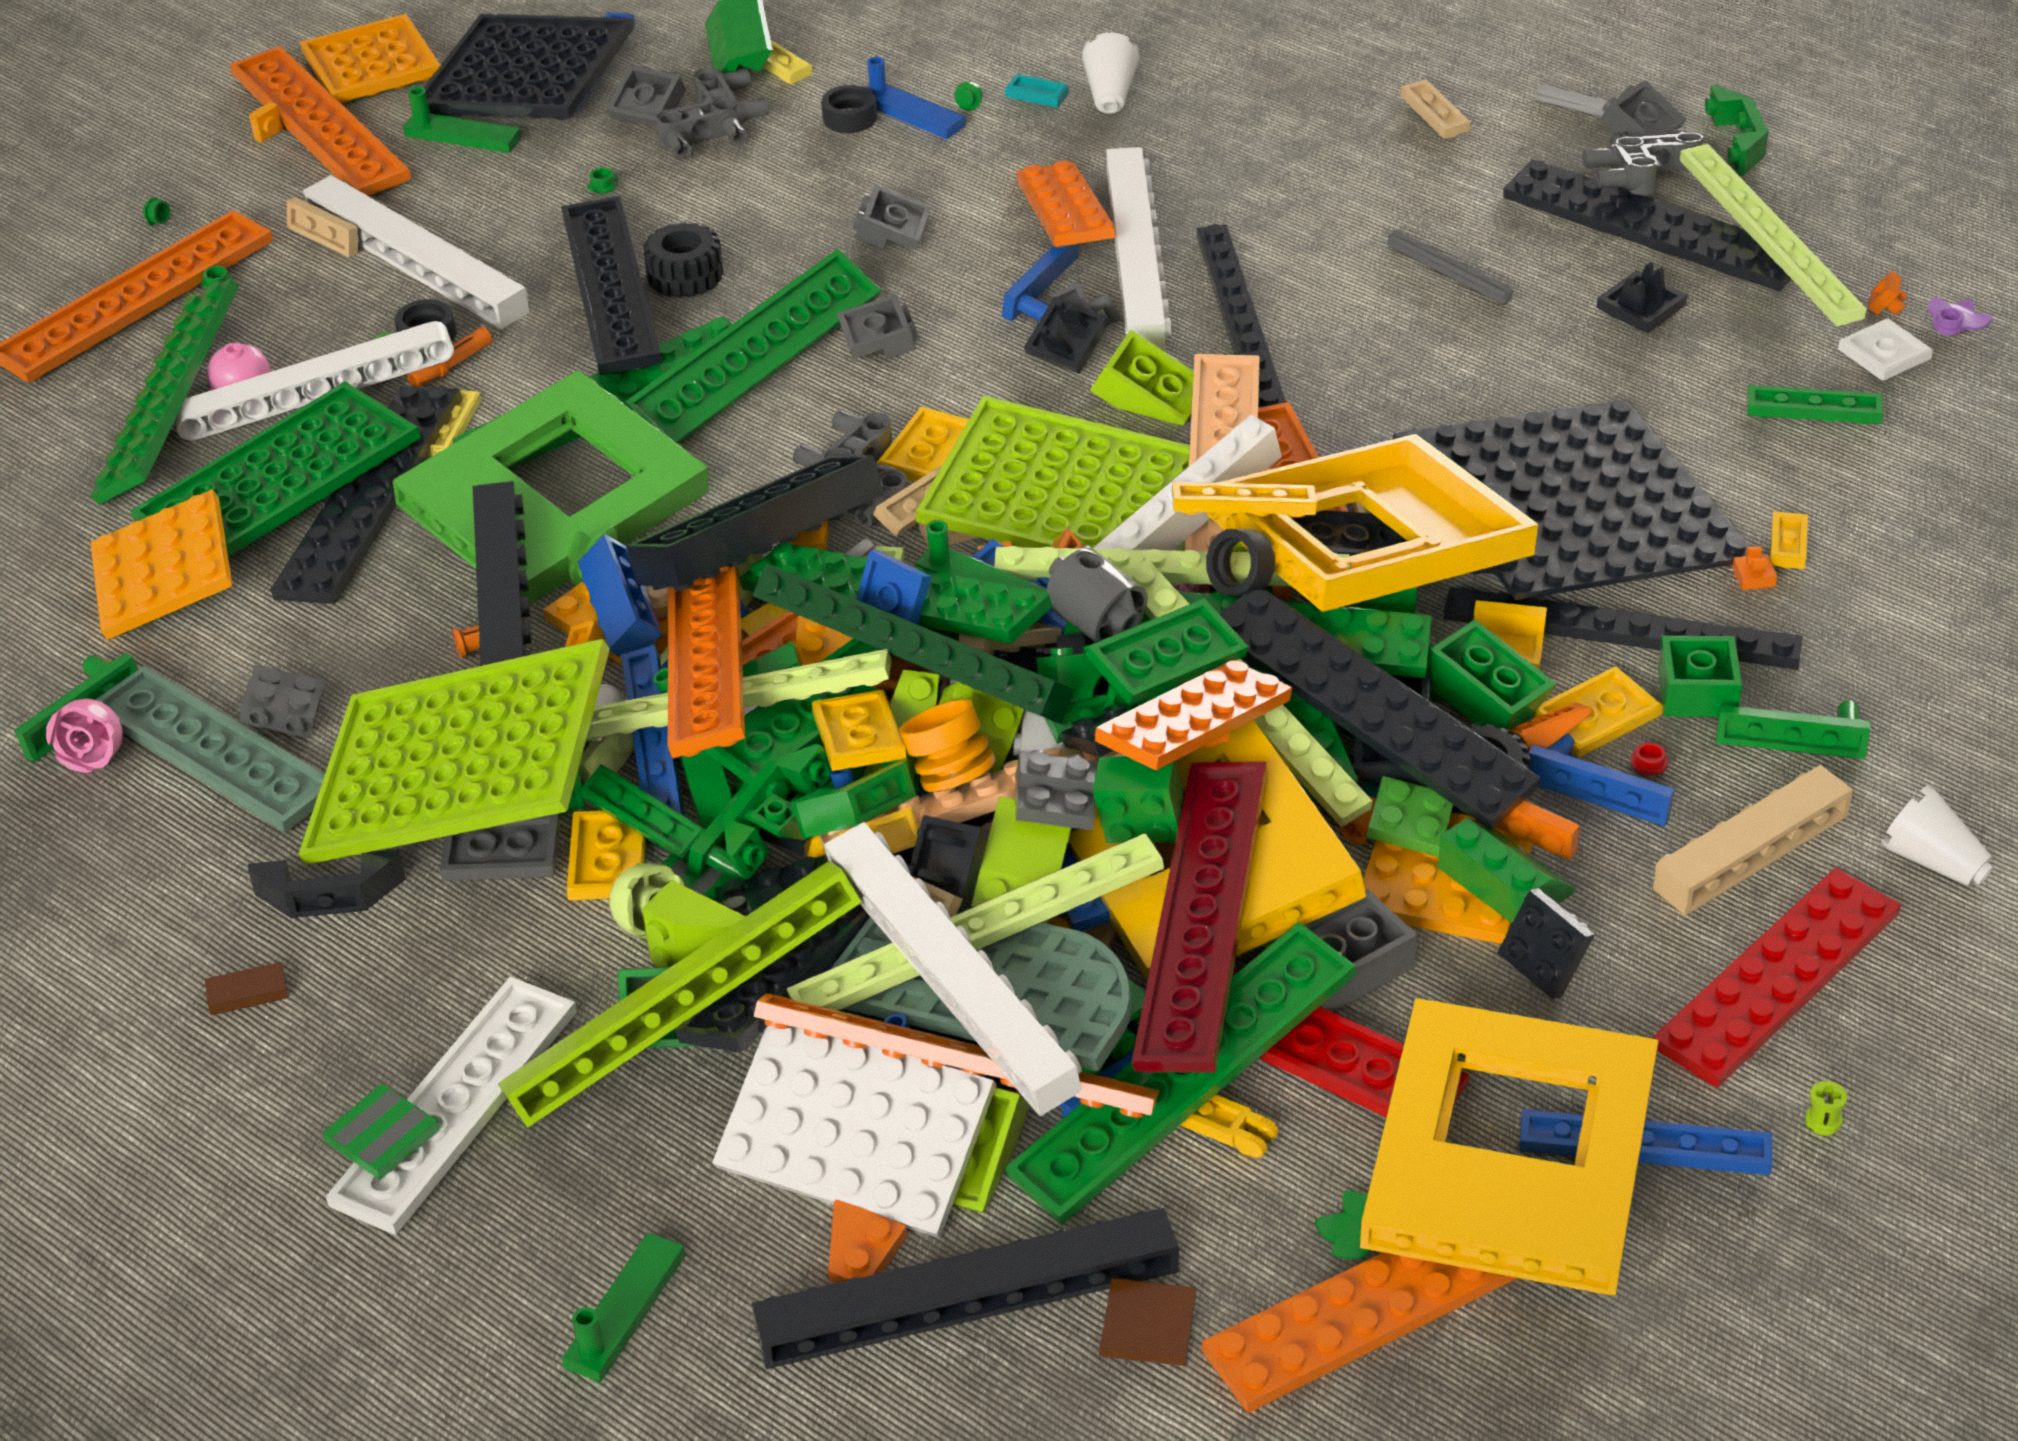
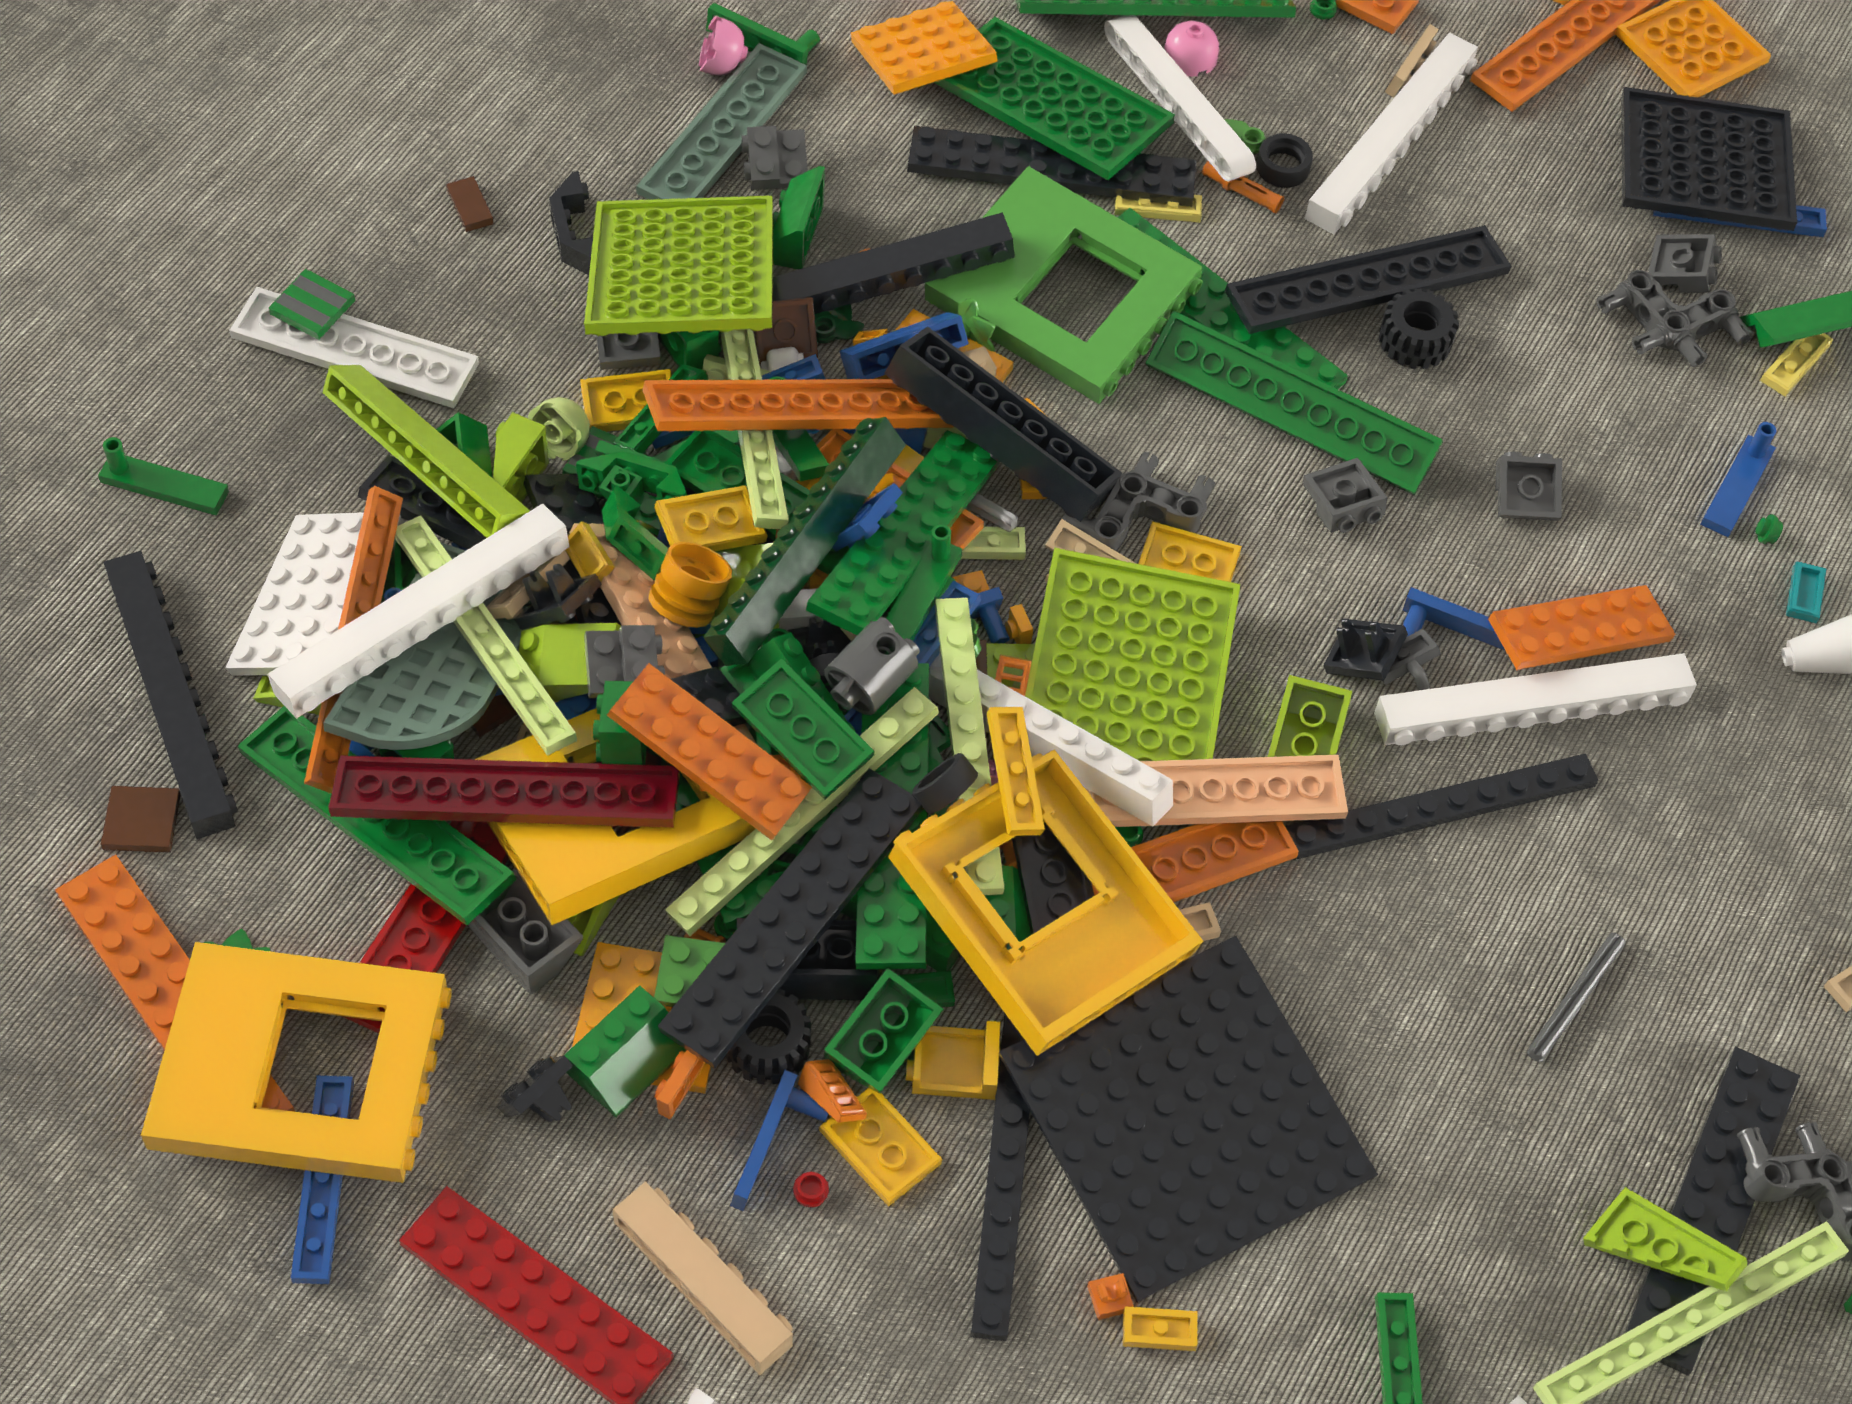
camera: 75 degrees right, 15 degrees up
green piece [403,87,522,153] -> none
green plate [587,167,619,194] -> none
black tyre [821,85,877,133] -> none
orange wing [828,1199,907,1284] -> none
yellow hinge [1180,1095,1279,1159] -> none
black plate [1596,262,1687,333] -> none
green brick [1658,636,1742,717] -> none
green piece [1716,701,1870,759] -> none
lime bush [1805,1081,1848,1136] -> none
none -> green slope [773,166,825,270]
none -> lime wing [1583,1187,1747,1292]

